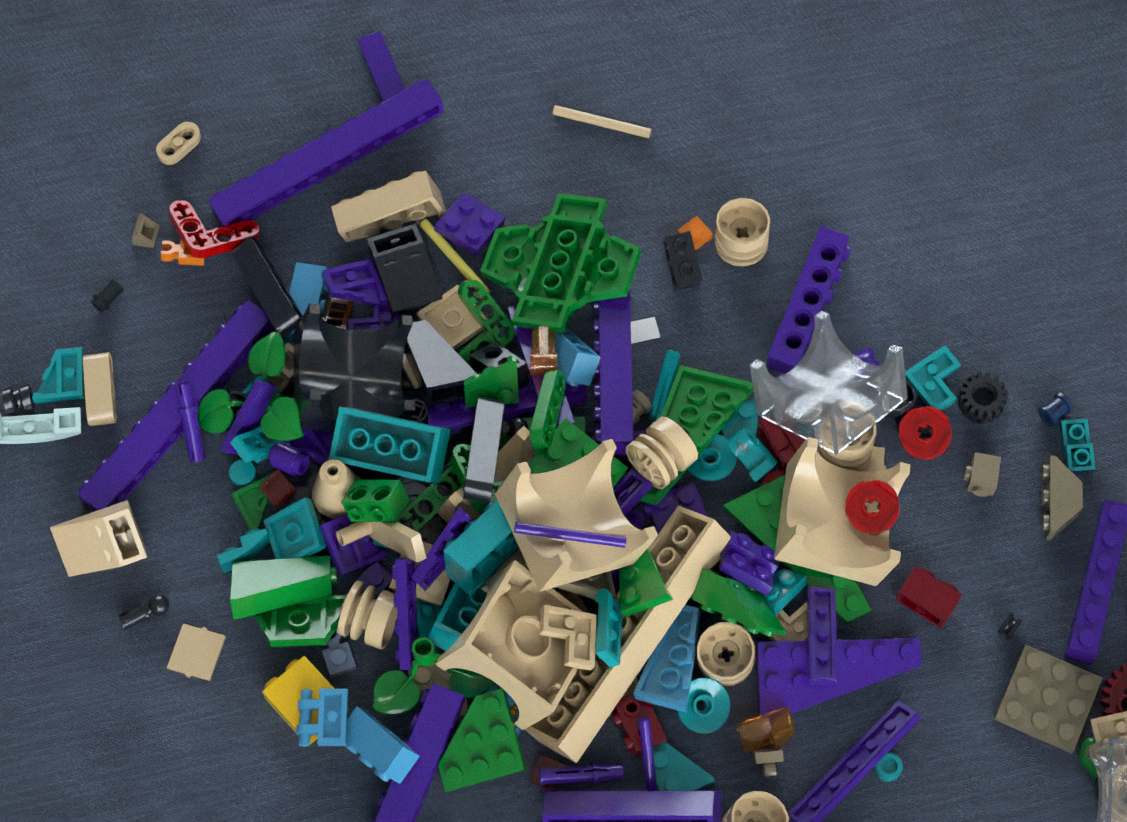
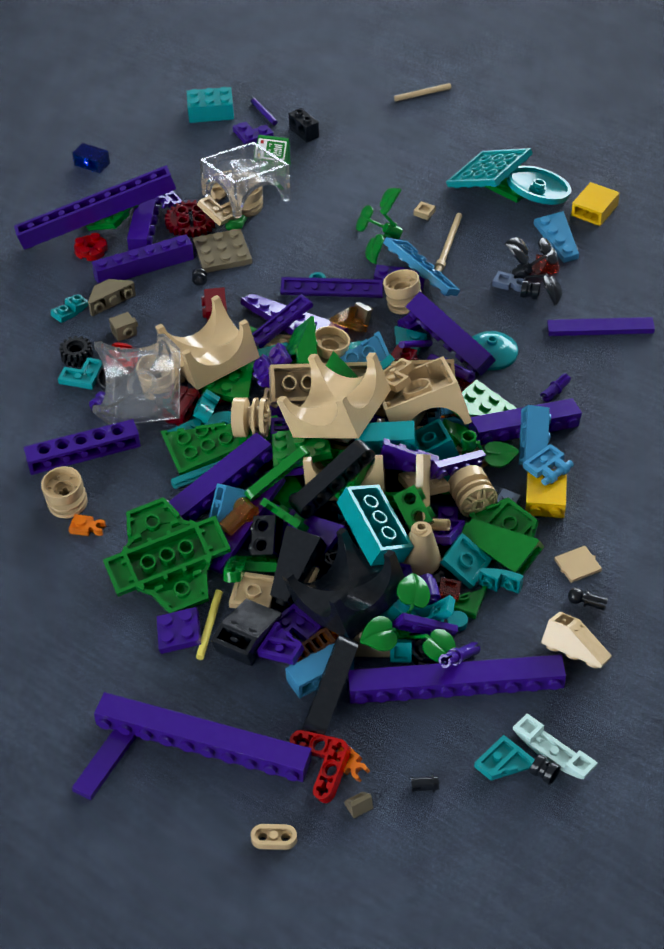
camera: 130 degrees left, 20 degrees down
tan beam [83,352,117,426] -> none
tan wedge [331,170,446,242] -> none
dark purple bar [514,522,626,548] -> none
tan bar [553,105,651,138] -> none
black brick [662,231,703,291] -> none
red plate [845,480,900,536] -> none
dark blue bush [1038,392,1074,427] -> none

